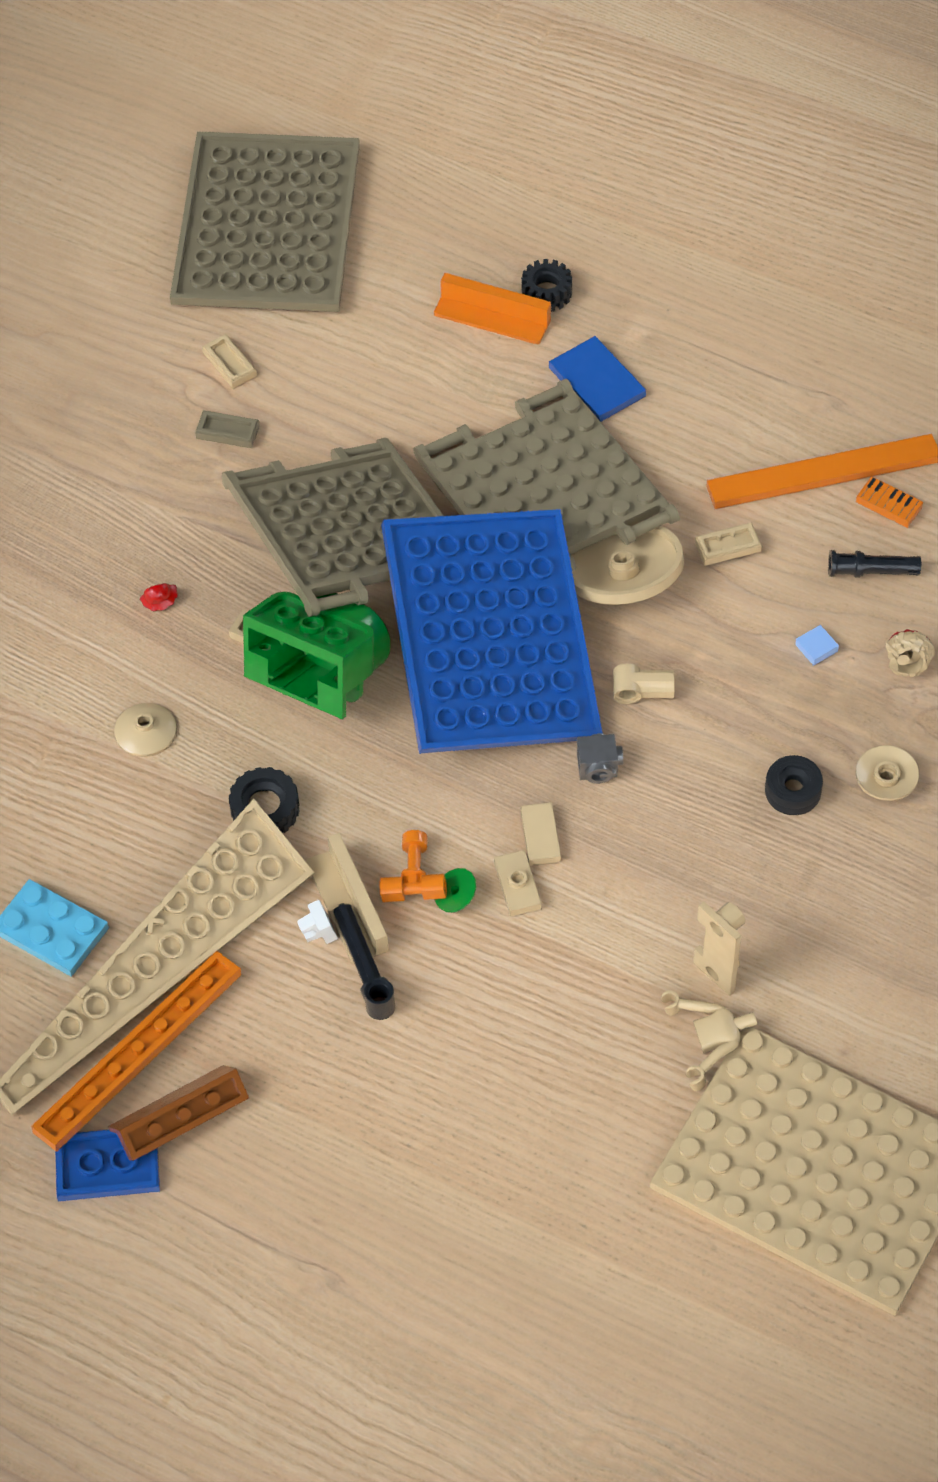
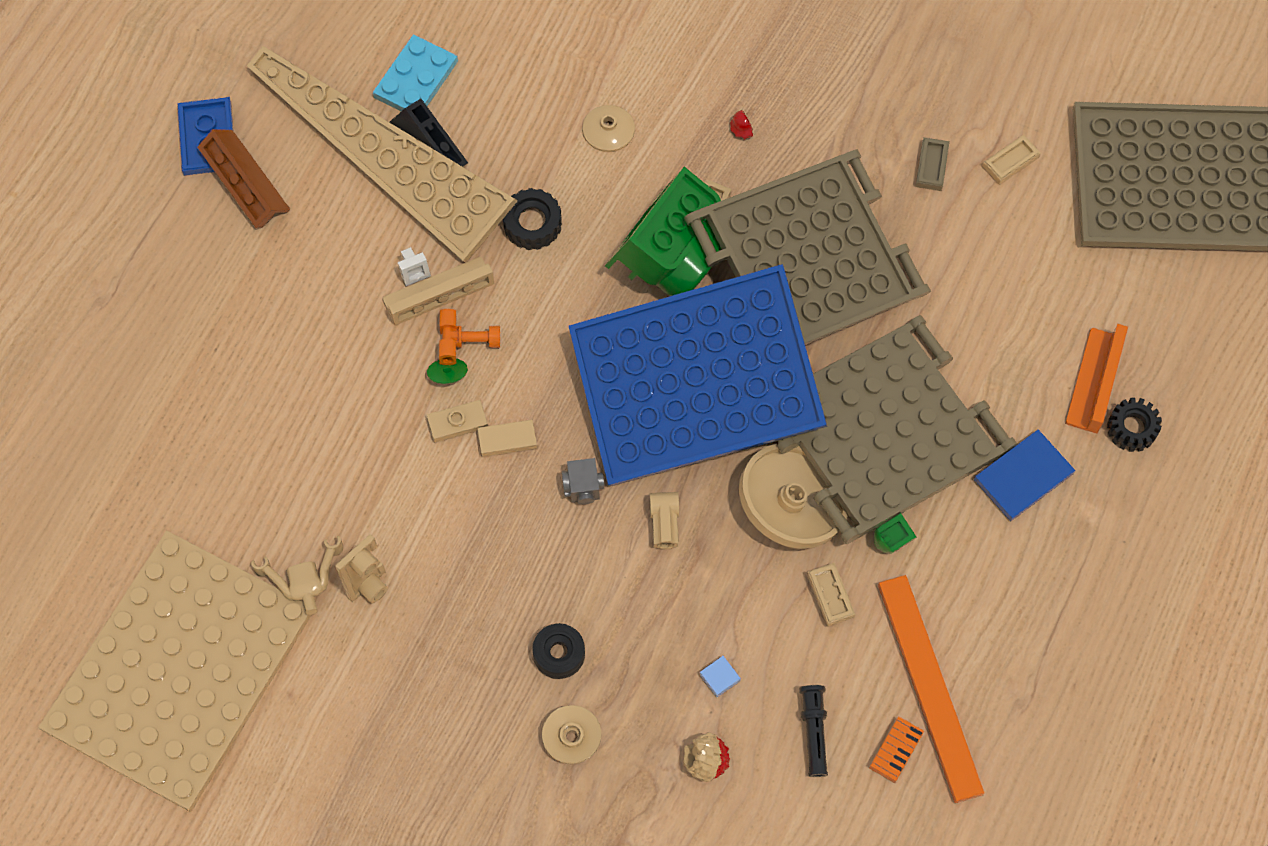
camera: 85 degrees right, 10 degrees up
orange plate [31,951,241,1152] -> none
black axle [333,903,395,1020] -> none
none -> black slope [389,99,468,167]
none -> green plate [874,513,917,554]

